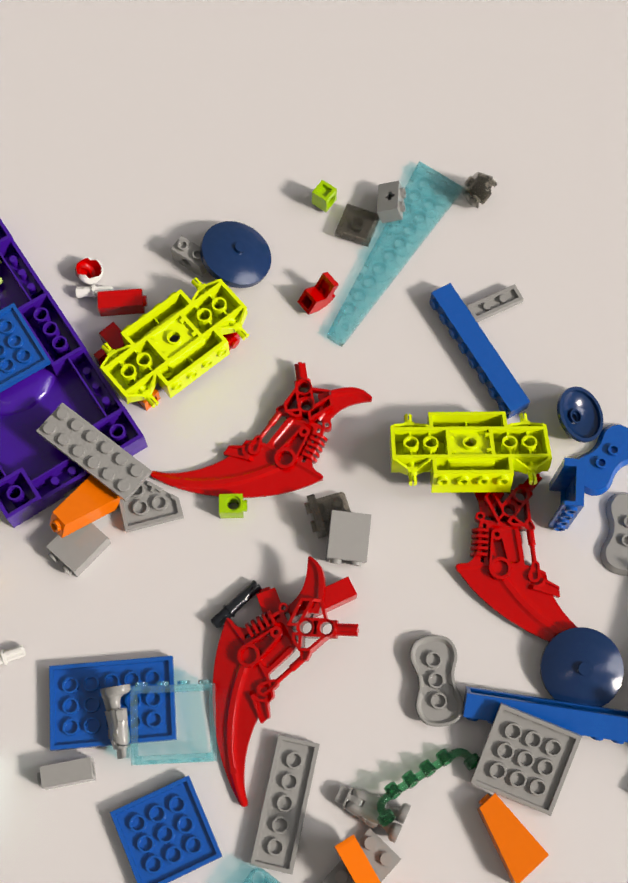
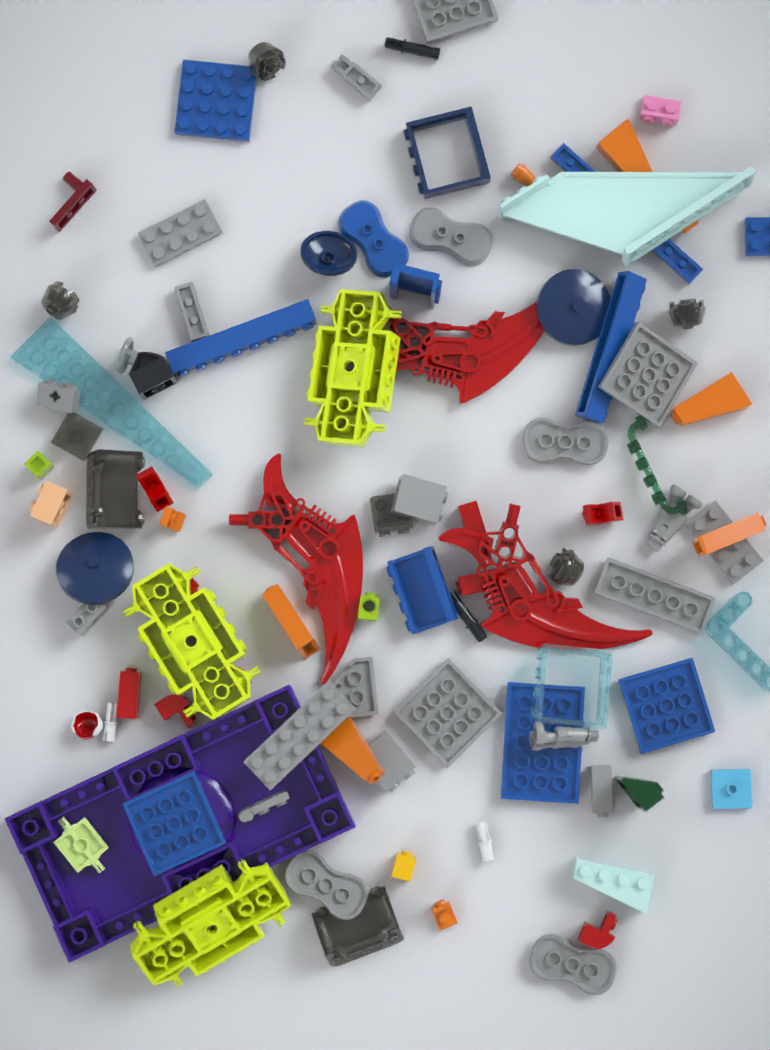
camera: 80 degrees left, 15 degrees up
none -> light nougat brick [30,480,73,529]
none -> dark red piece [49,172,97,232]
none -> clear smoke windscreen [86,449,145,529]
none -> black piece [117,337,178,400]
none -> light grey plate [138,199,223,267]
none -> orange bracket [159,506,186,532]
none -> light grey hinge [238,789,290,823]
none -> orange slope [262,584,320,659]
none -> blue panel [386,546,459,635]
none -> light grey plate [394,658,503,768]
none -> clear smoke cone [547,548,584,586]
none -> red brick [582,501,624,526]
none -> dark green slope [615,775,665,812]
none -> clear smoke cone [668,299,706,329]

